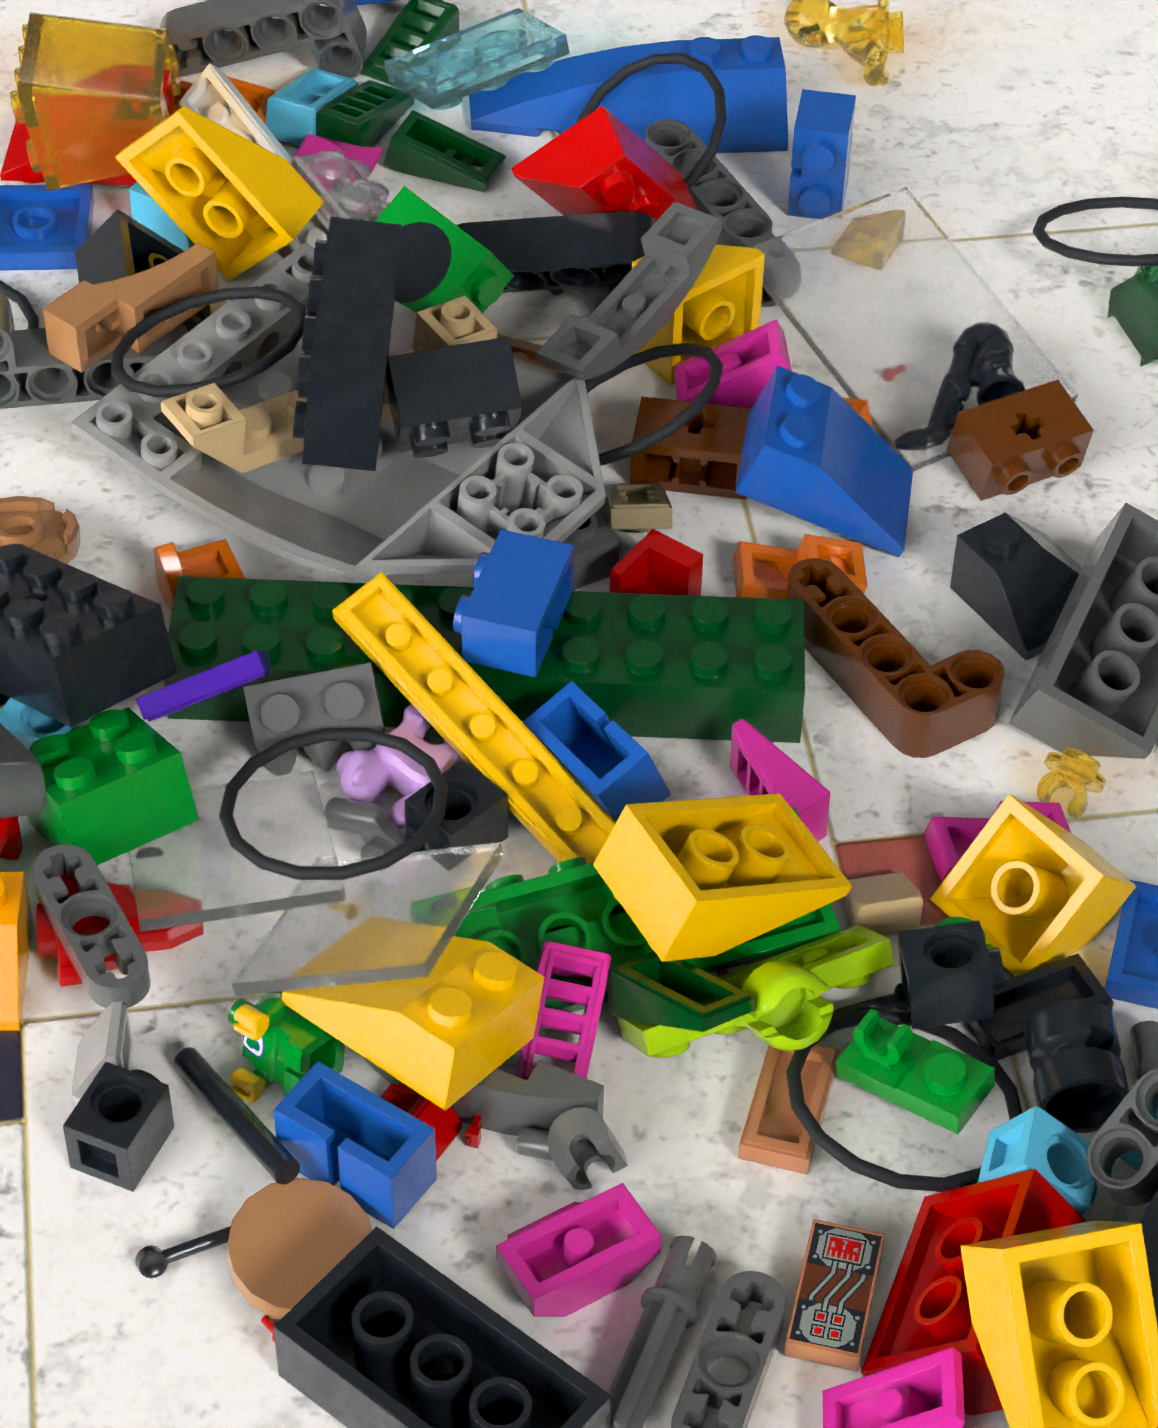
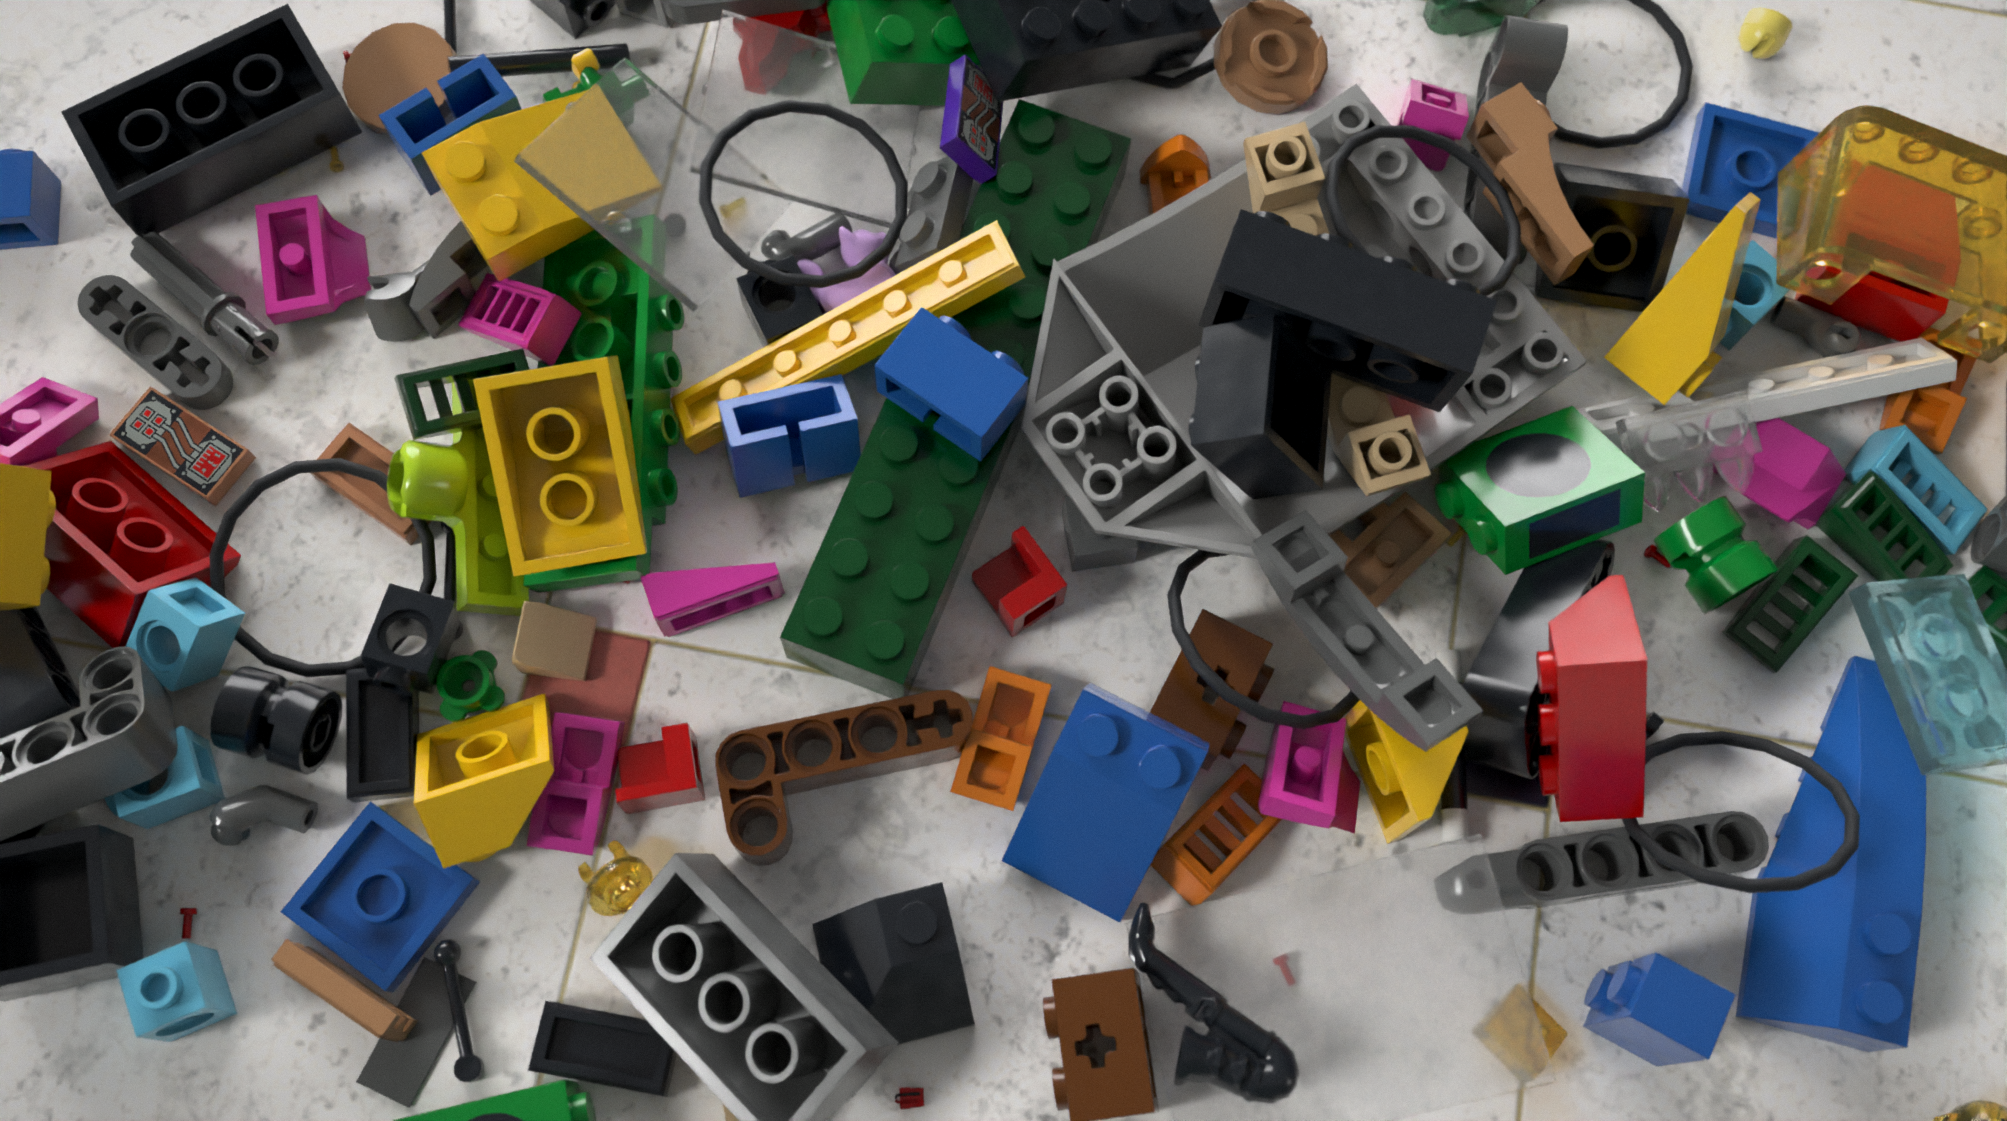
camera: 105 degrees right, 25 degrees up
dark tan plate [604,483,672,533] -> none
green plate [836,1009,995,1135] -> none
none -> red panel [615,723,705,814]
none -> dark pink slope [1396,78,1469,171]
none -> green wheel [1654,496,1778,615]

